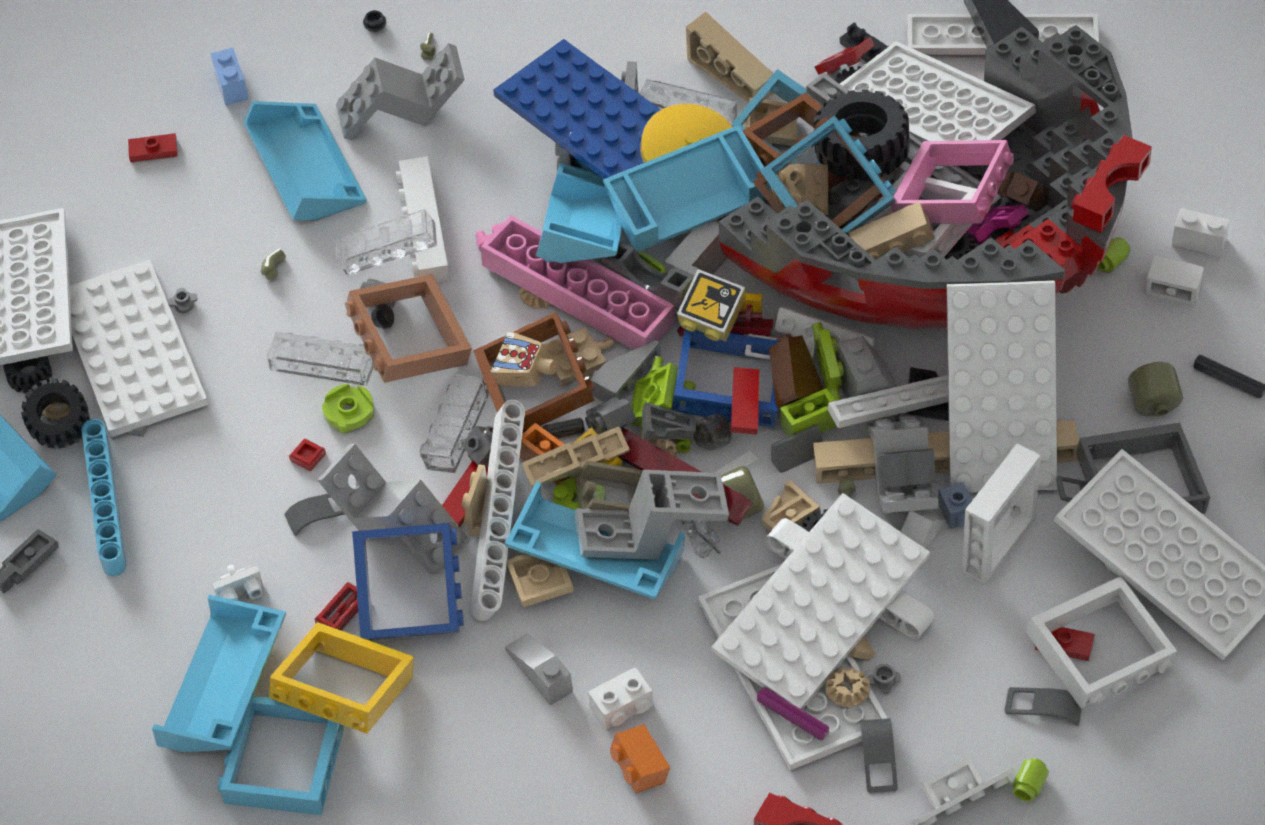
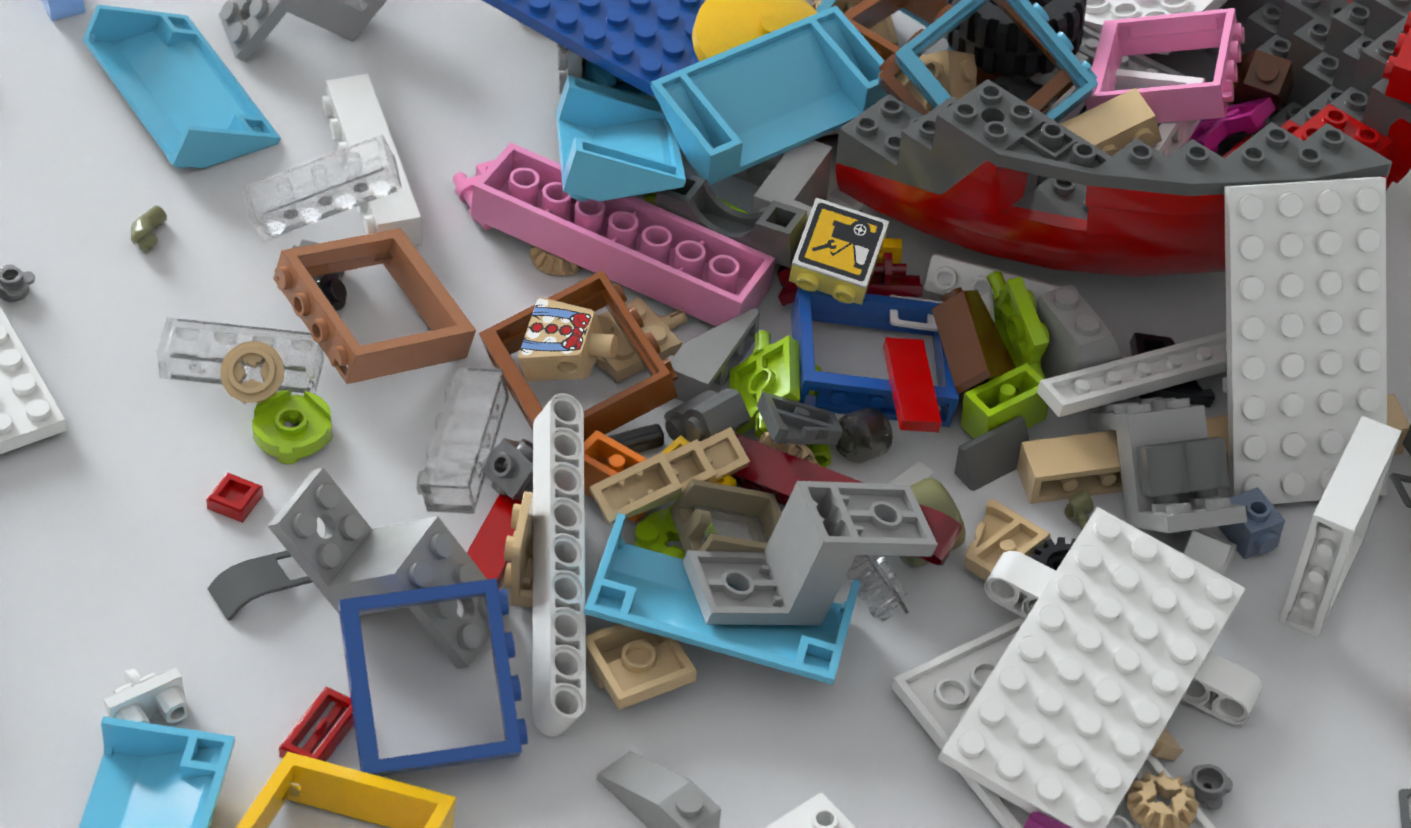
camera: 15 degrees left, 5 degrees down
none -> tan gear [220,341,284,404]

